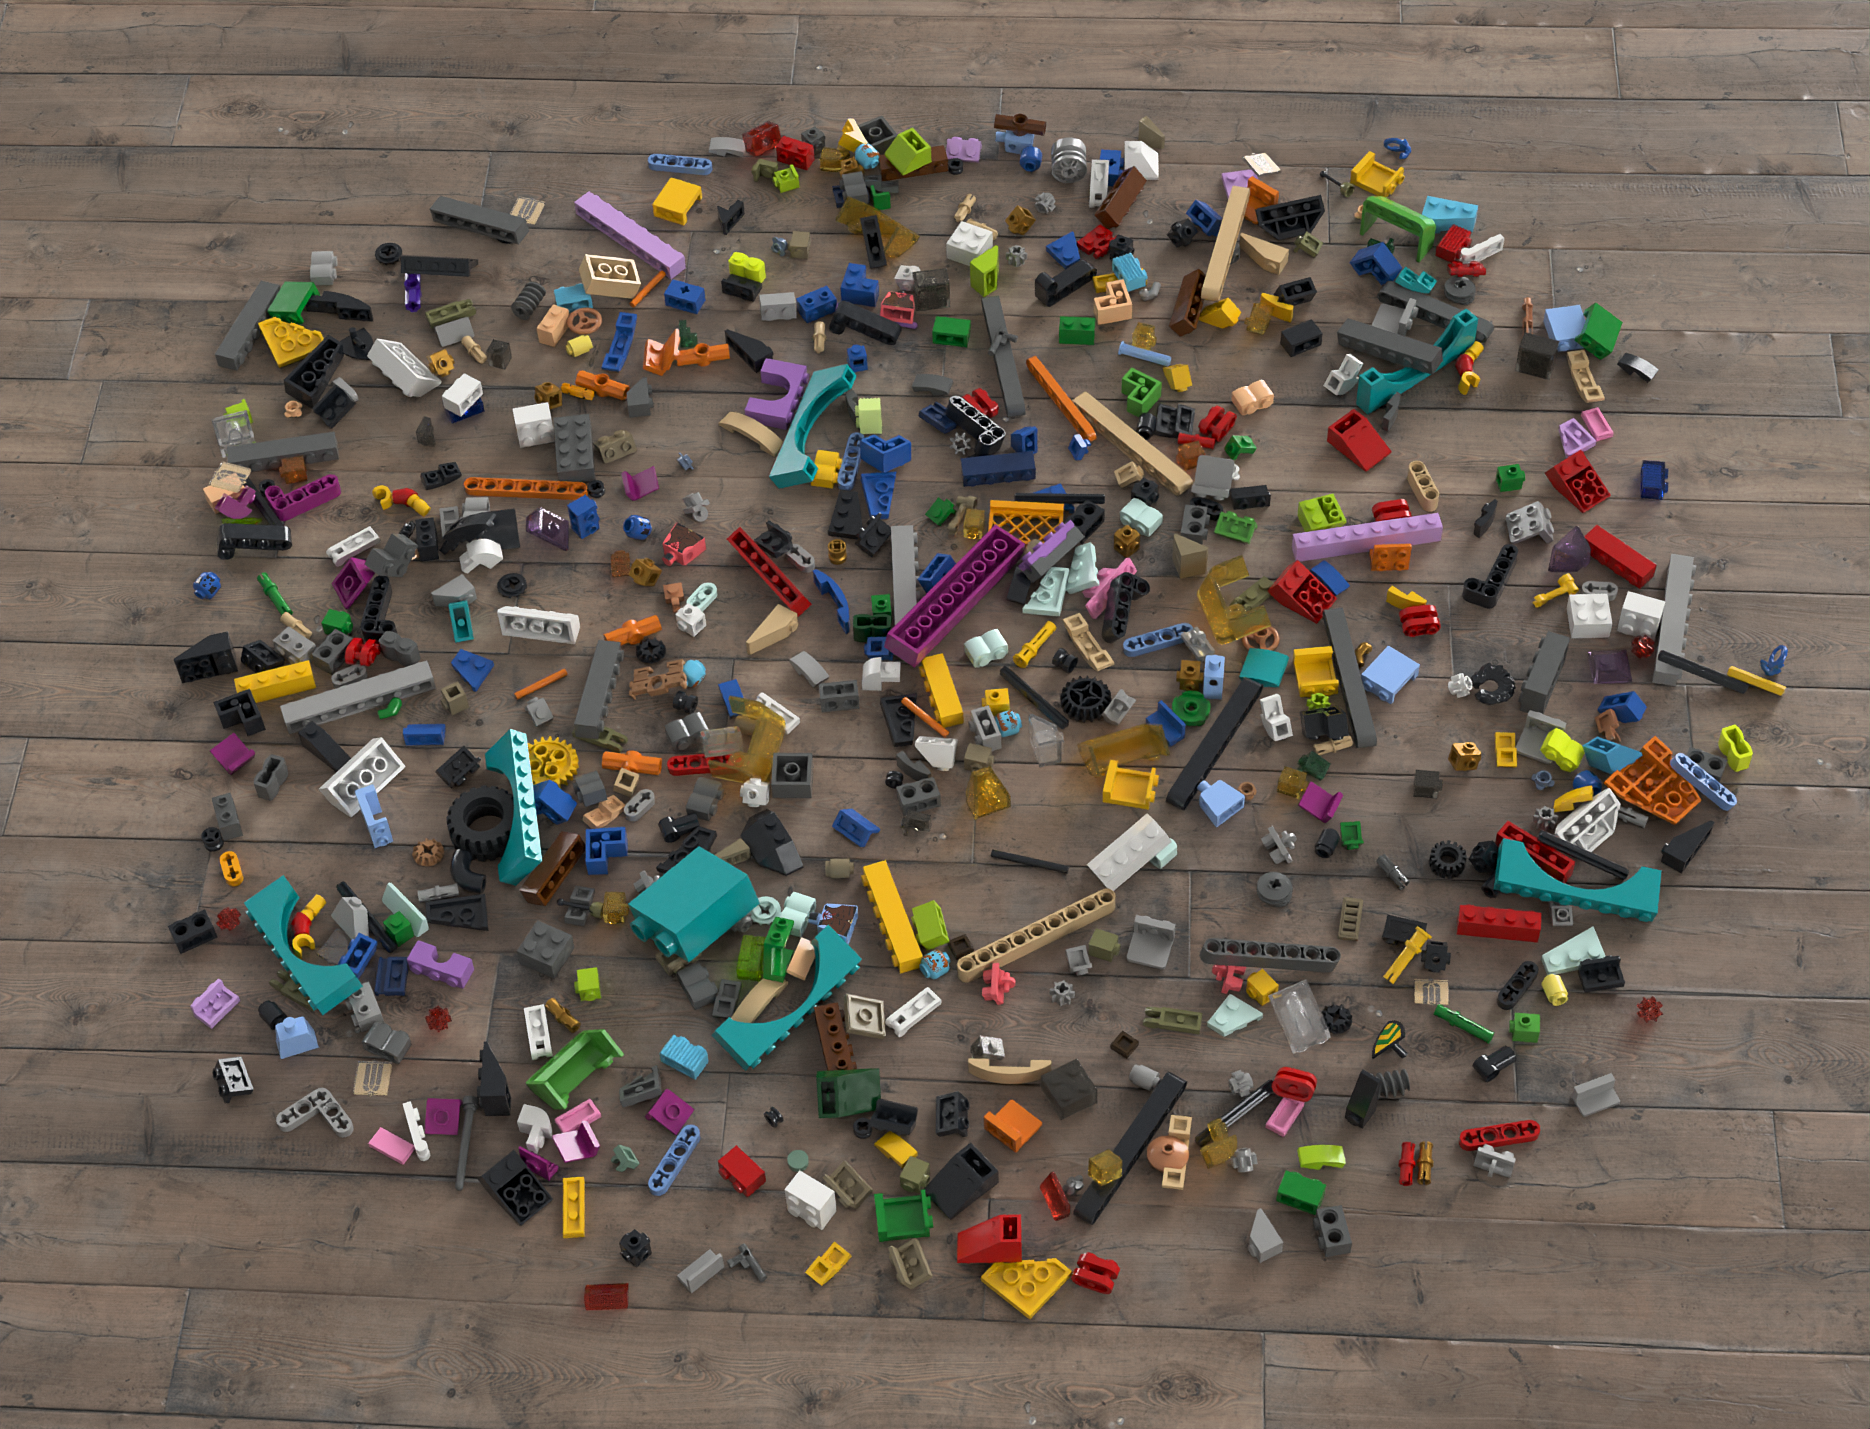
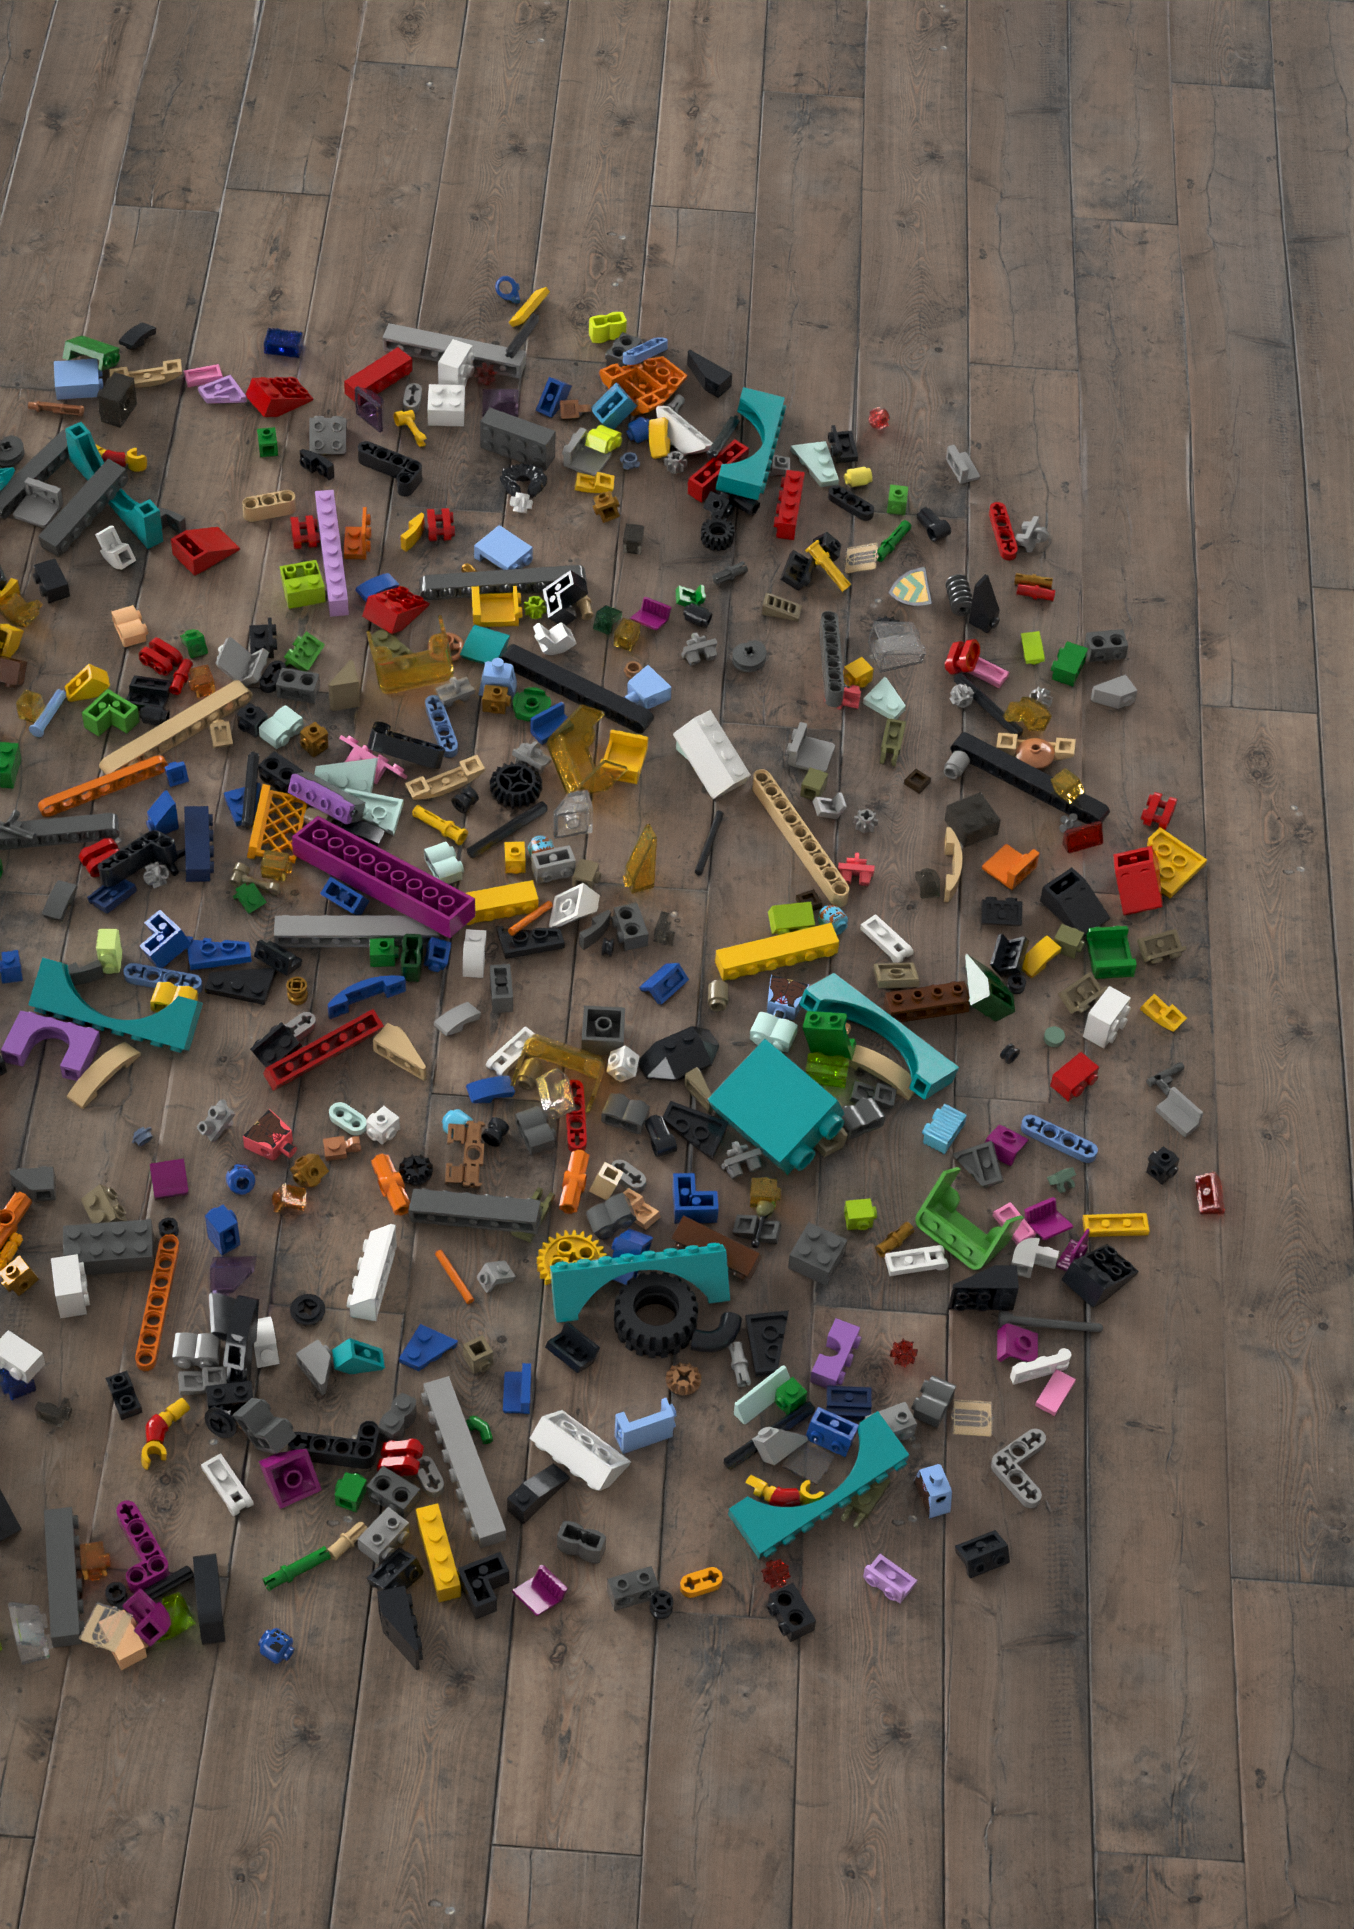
camera: 95 degrees left, 0 degrees up
black brick [258,1000,287,1030] -> none

